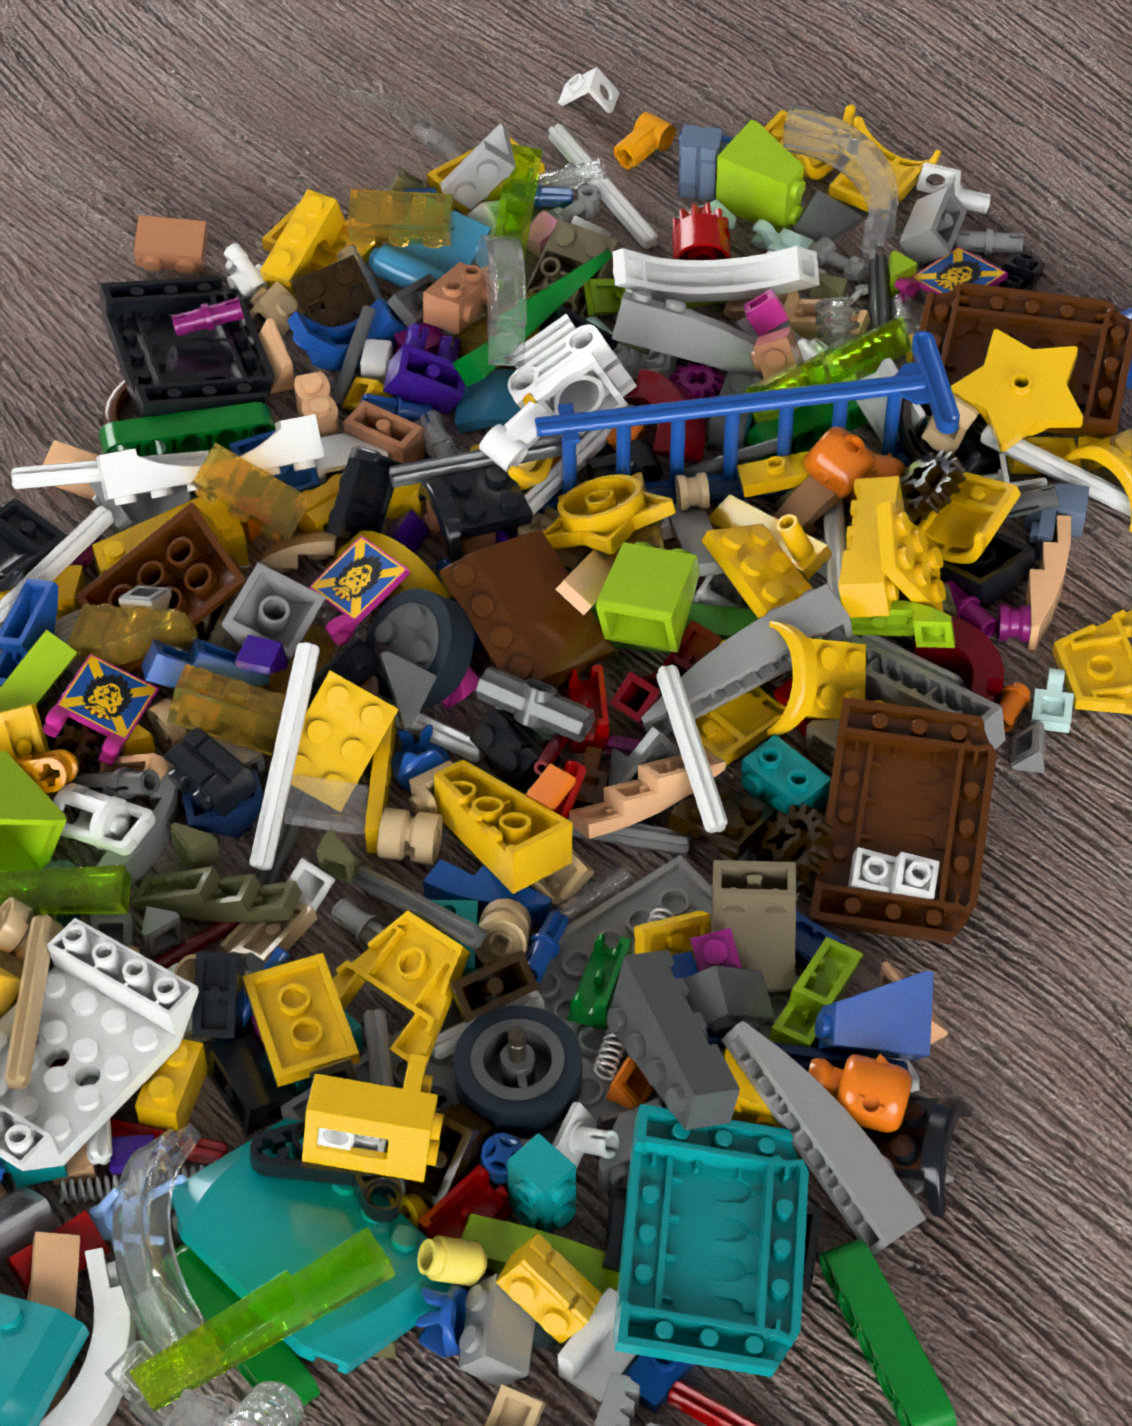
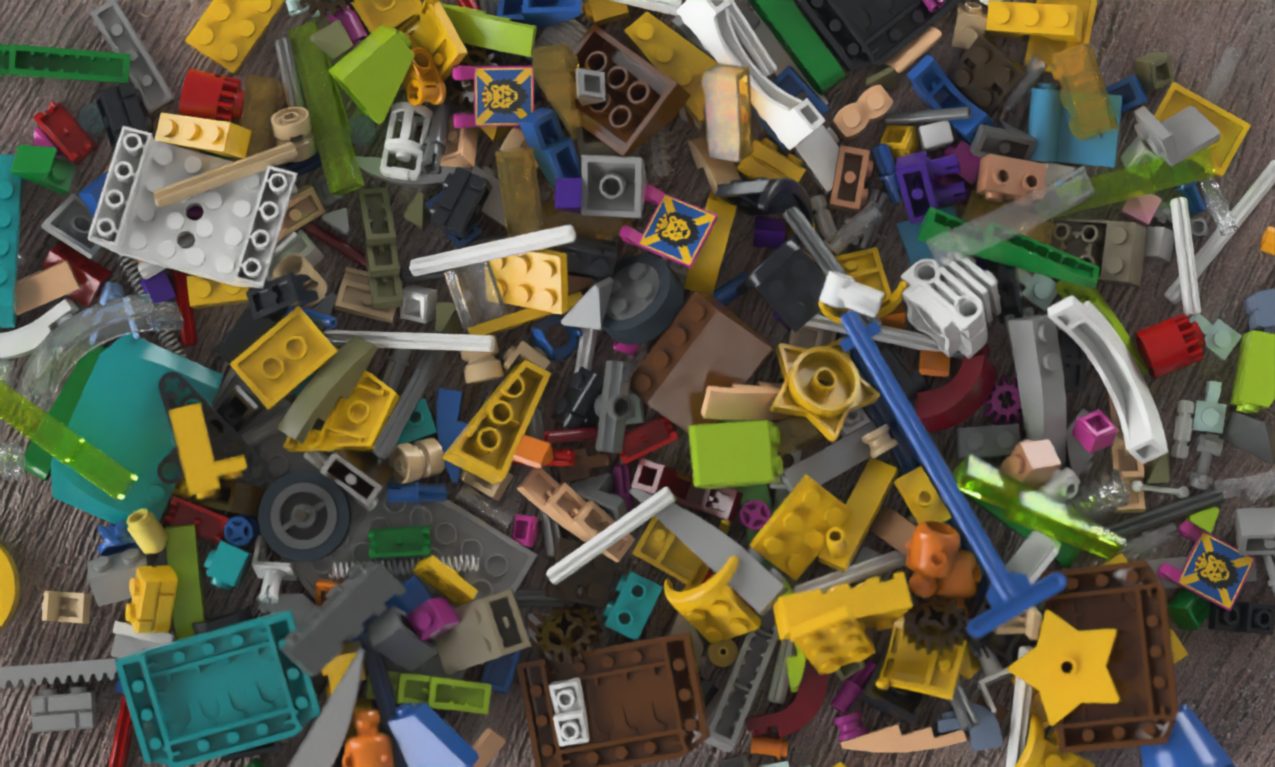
camera: 70 degrees right, 35 degrees up
none -> olive slope [277,335,378,444]
none -> white axle [323,330,495,352]
none -> dark pink slope [512,514,540,547]
none -> magenta wheel [740,500,771,530]
none -> olive slope [864,67,899,91]
none -> white axle [1170,197,1201,316]

